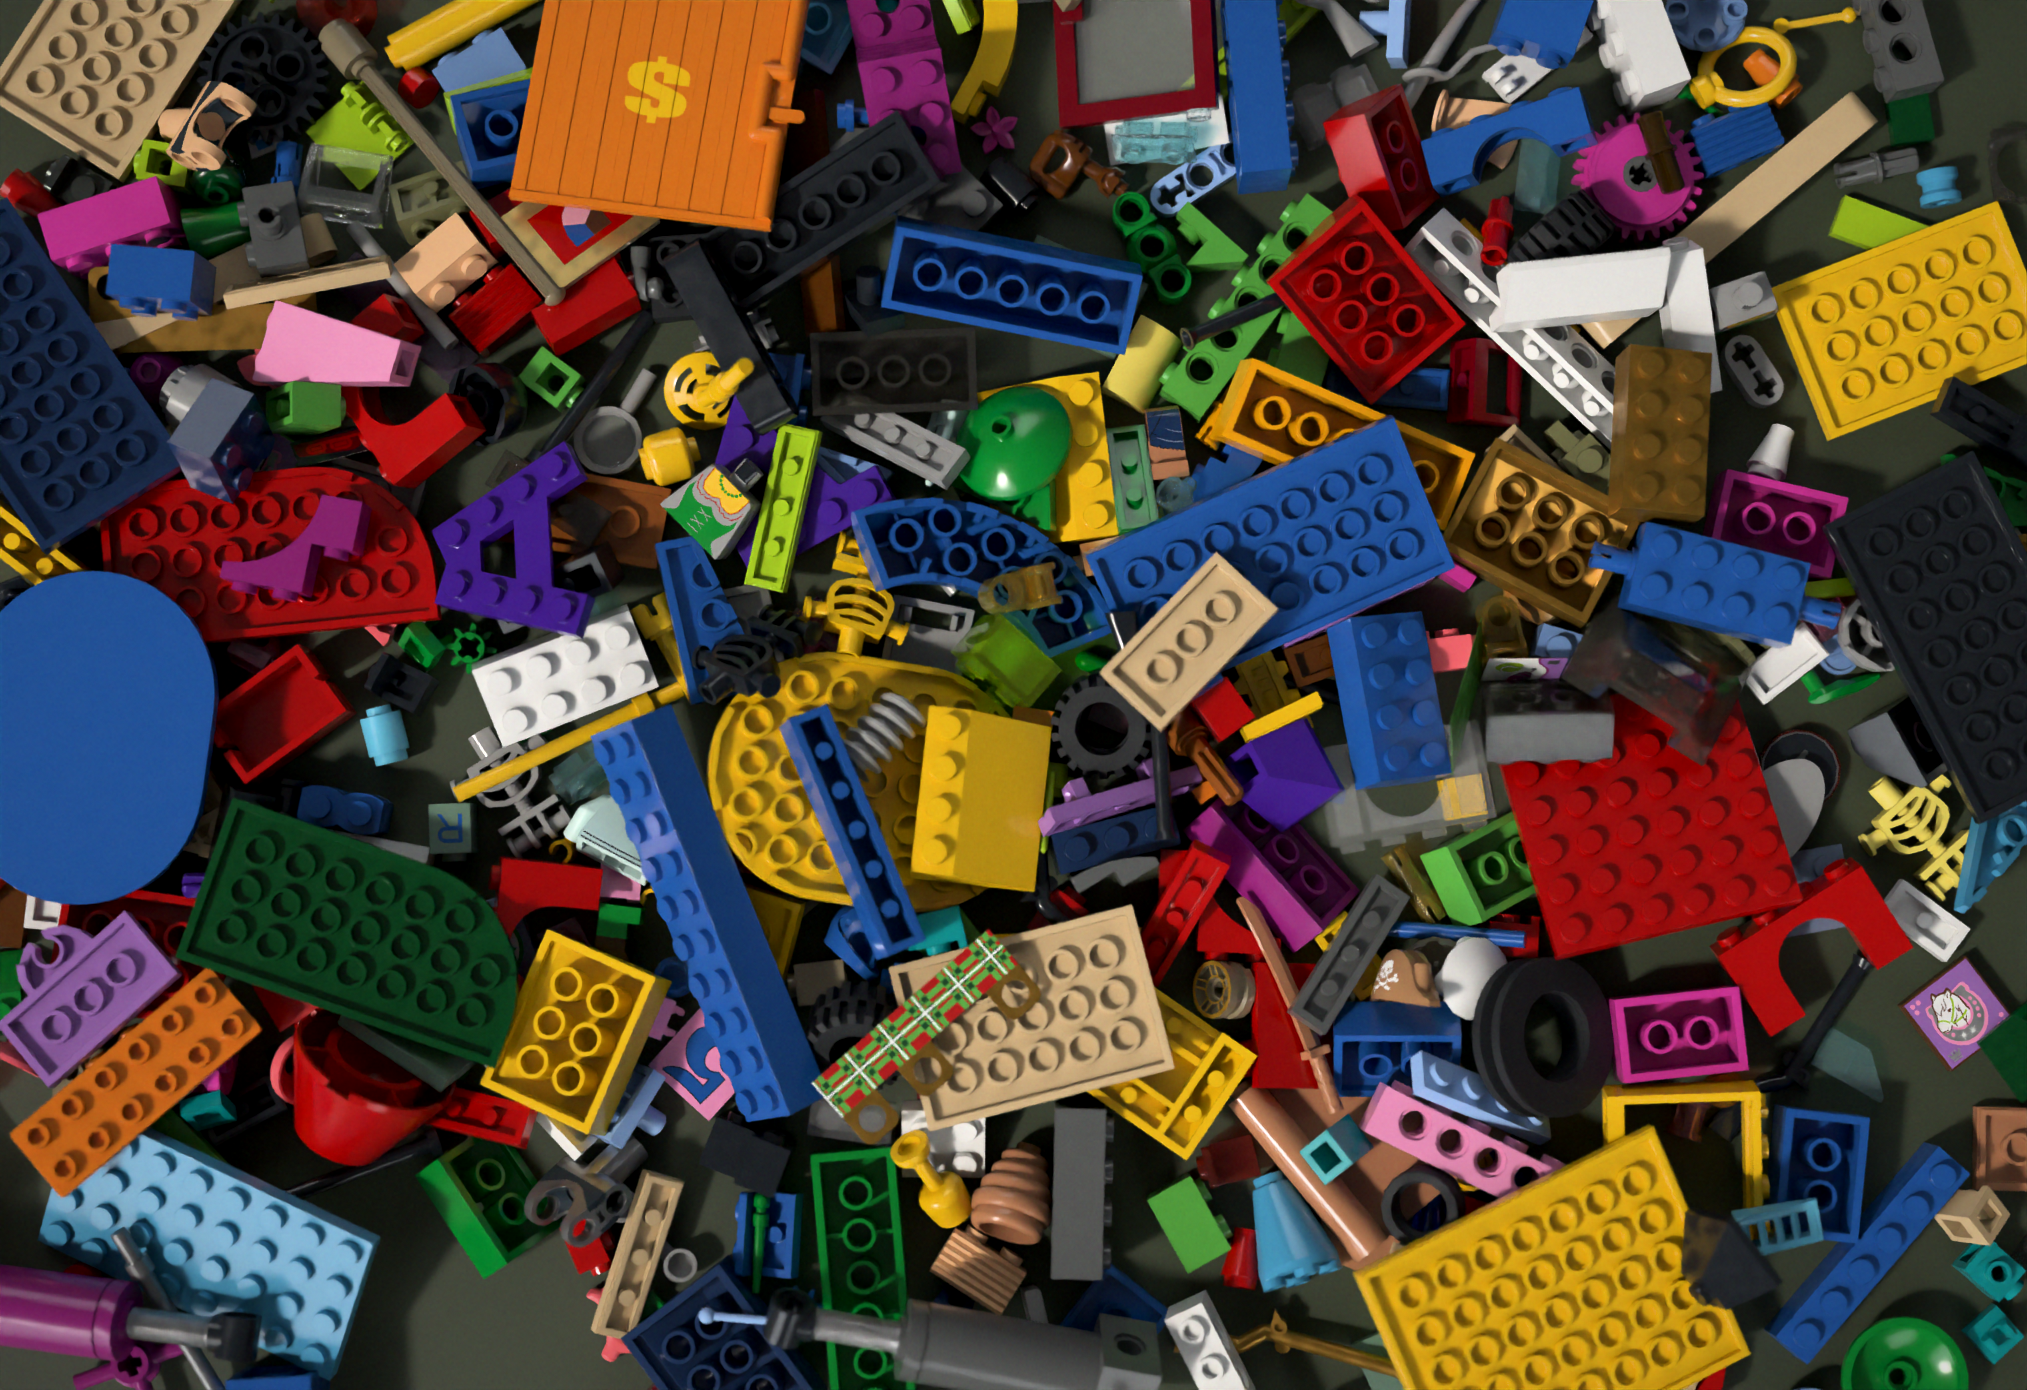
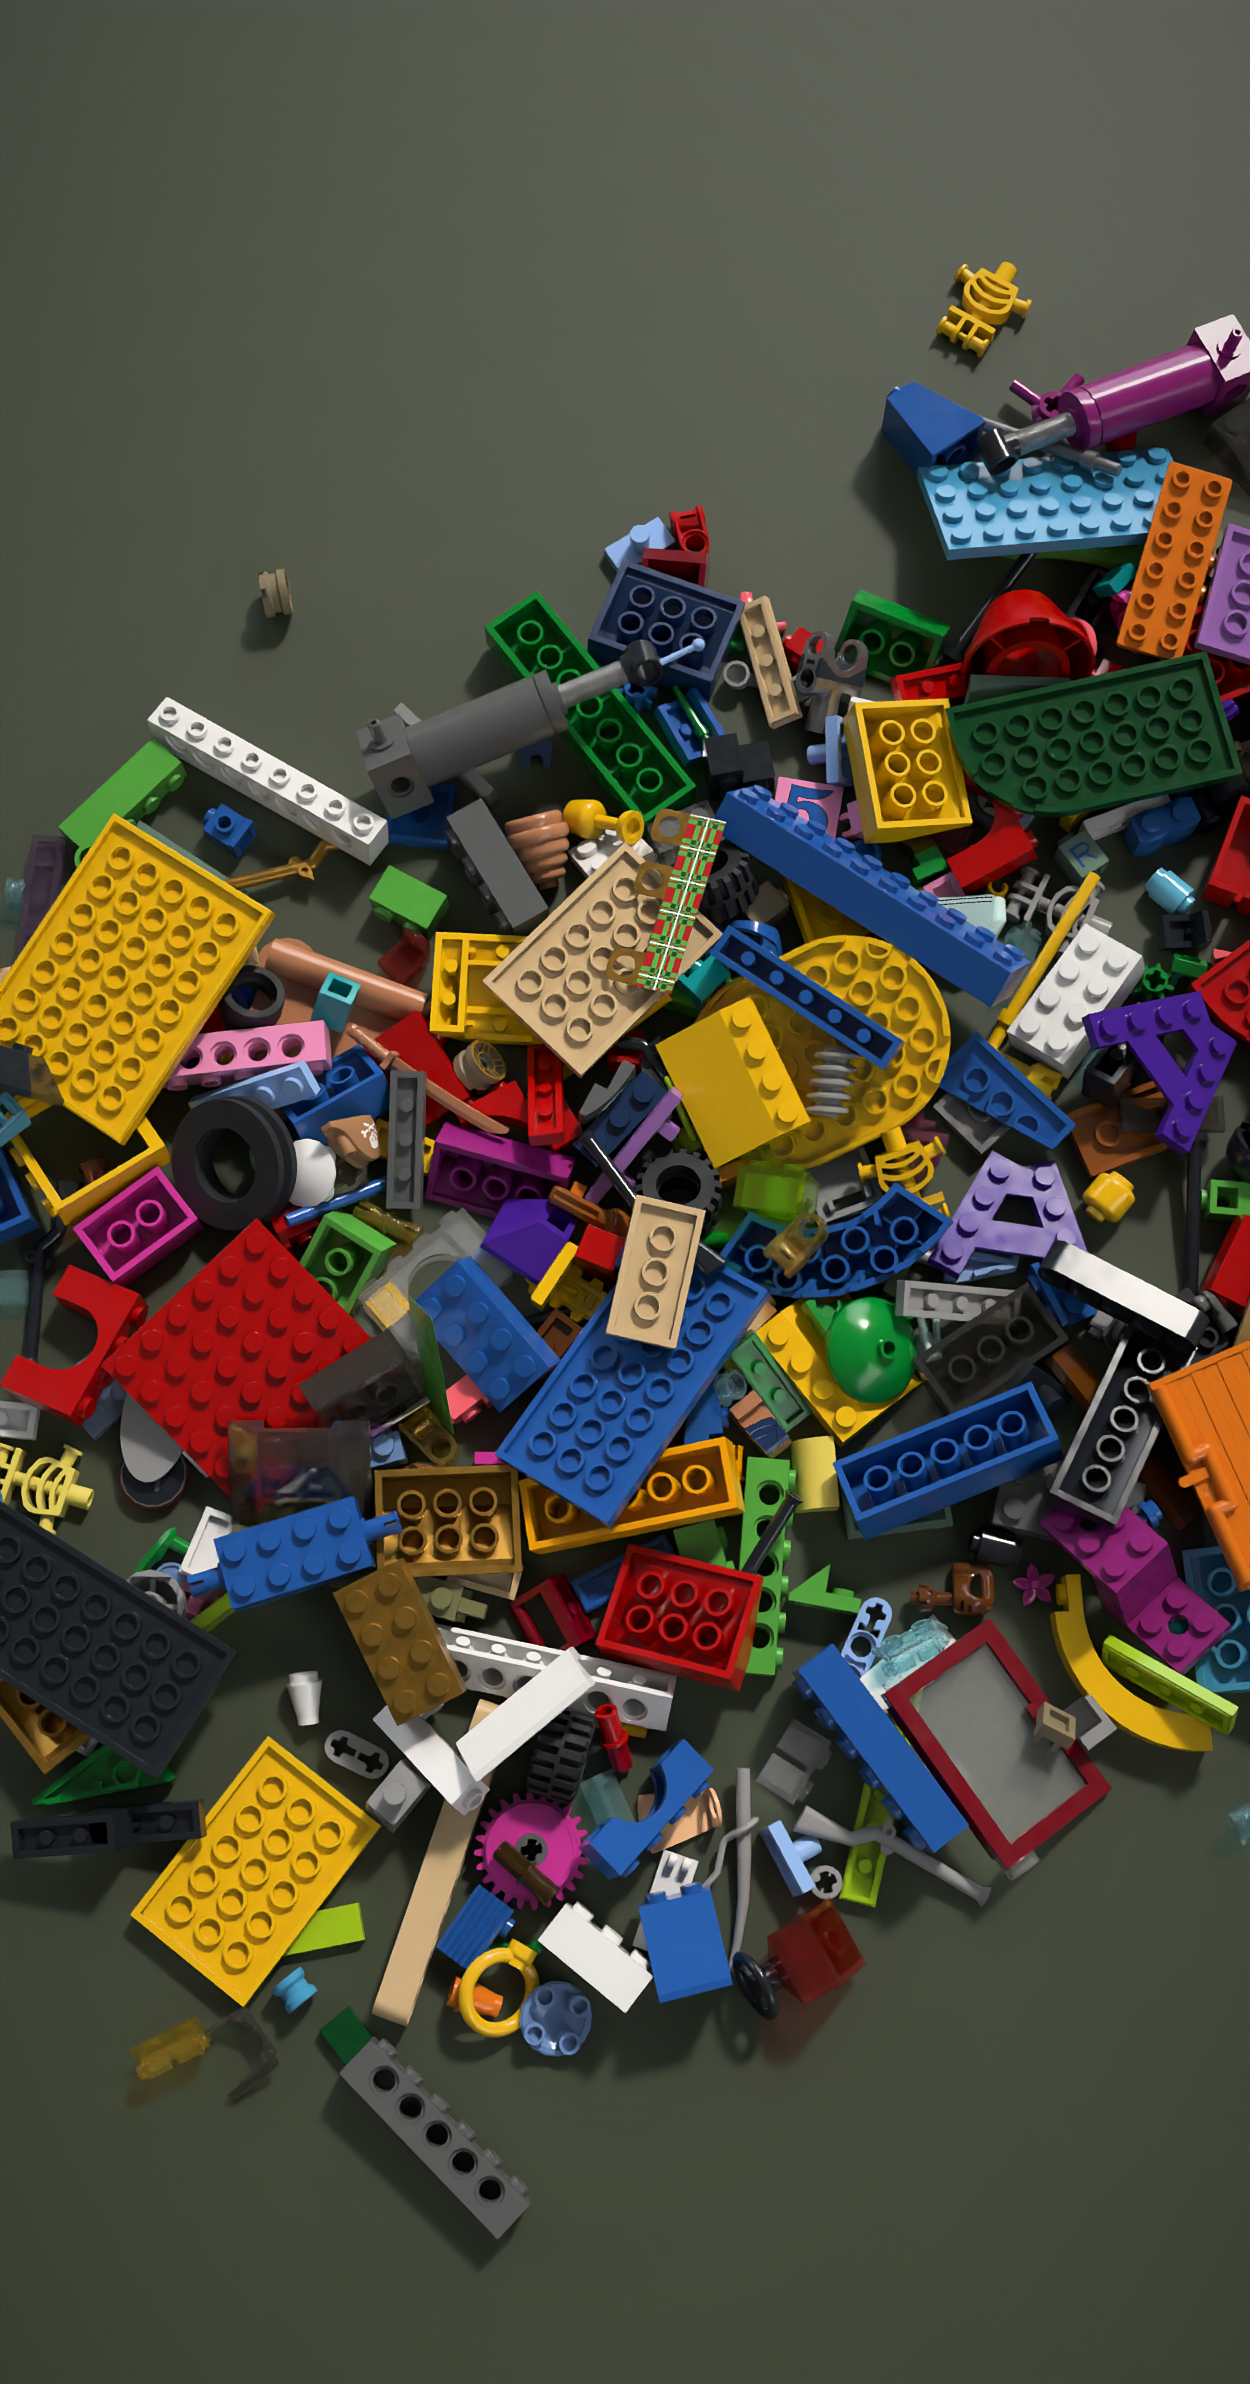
camera: 150 degrees right, 10 degrees down
piece [573,368,657,476] -> none
torso [660,458,763,560] -> none
yellow dish [664,351,754,430] -> none
black piece [692,604,823,705] -> none
lime tile [744,424,823,593] -> none
light nougat brick [929,1224,1027,1315] -> none
green piece [1112,192,1191,306] -> none
red cone [1220,1228,1260,1290] -> none
dark azure cone [1252,1171,1343,1292] -> none
red slope [1323,83,1440,231] -> none
dark pink brick [1703,469,1849,581] -> none
yellow hinge [1772,7,1857,35] -> none
dark grey axle [1834,147,1919,189] -> none
black slope [1847,694,1947,788] -> none

